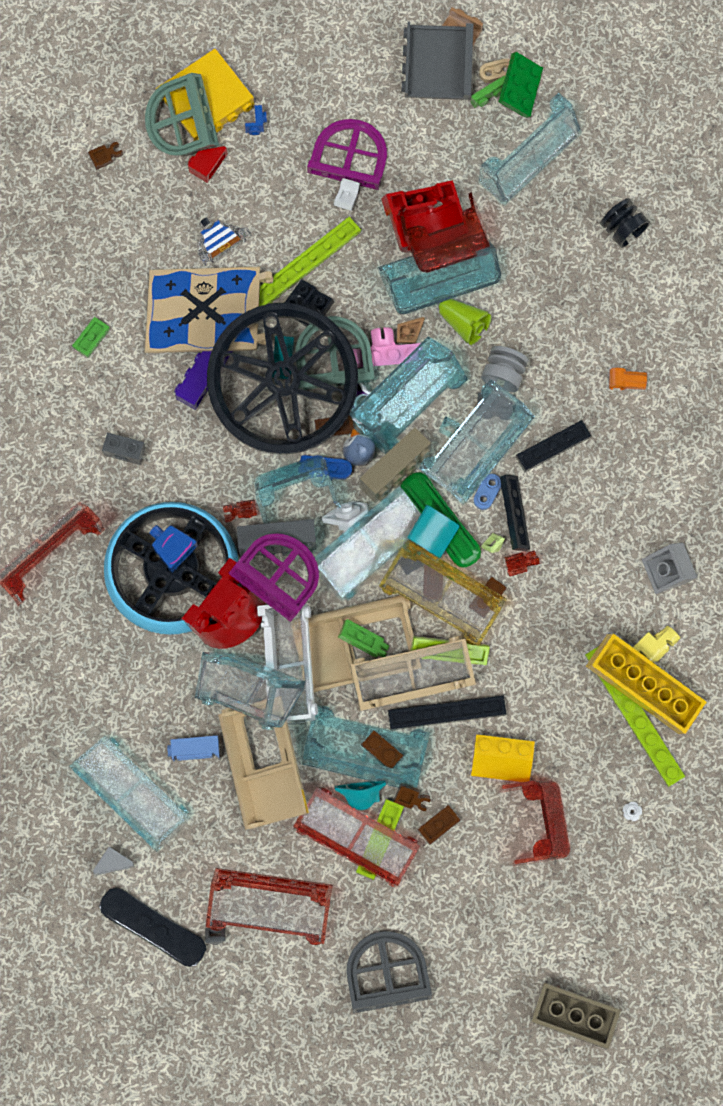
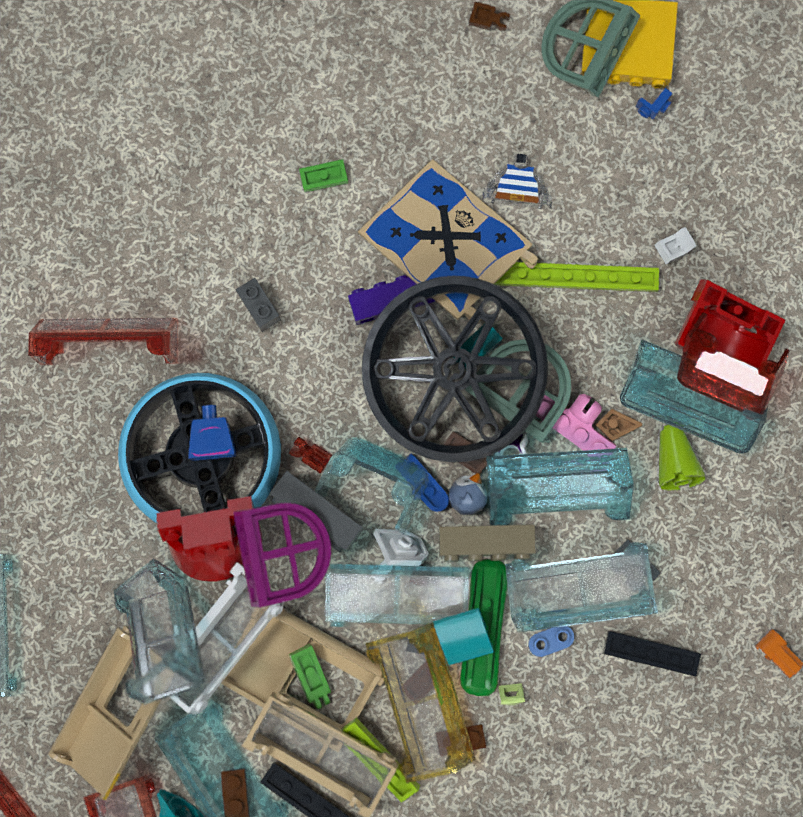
camera: 45 degrees right, 5 degrees up
medium blue window [167,736,220,761] -> none
red slope [187,146,228,183] -> none
black slope [284,279,334,327] -> none
magenta window [307,119,387,190] -> none
clear light blue slope [438,416,462,440] -> none
light grey wheel [481,346,529,392] -> none
black plate [500,475,530,551] -> none
clear red plate [504,550,540,577] -> none

